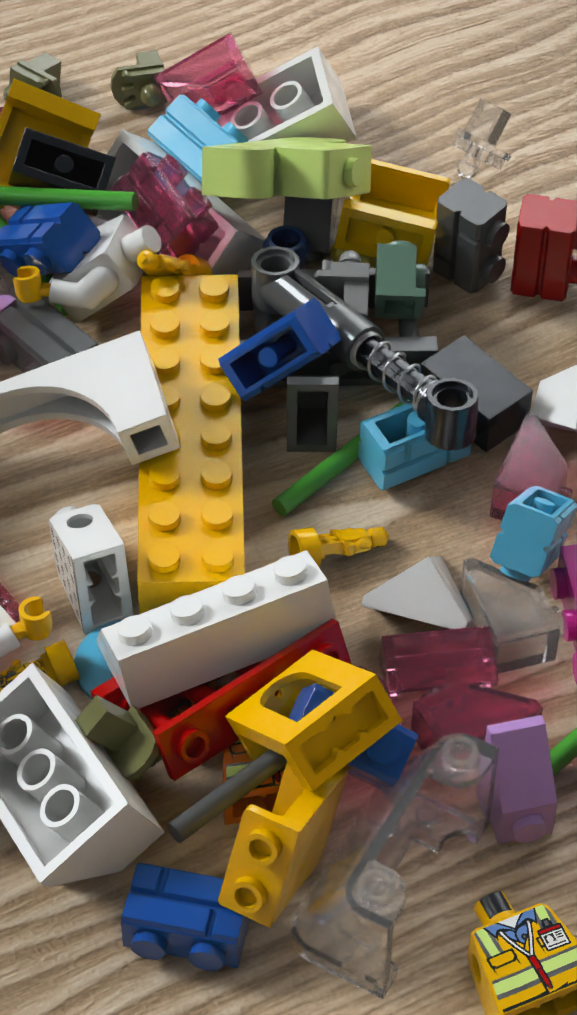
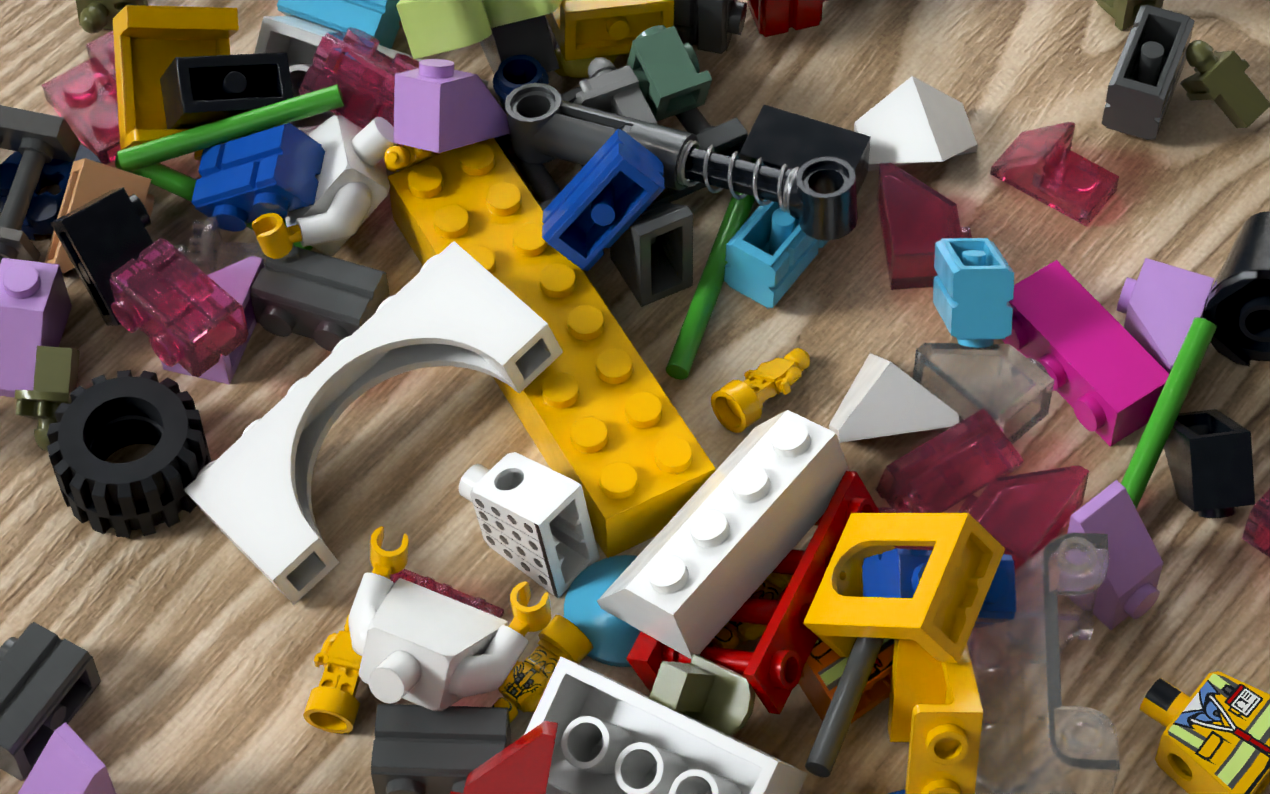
camera: 25 degrees left, 5 degrees up
none -> lavender slope [393,59,510,153]

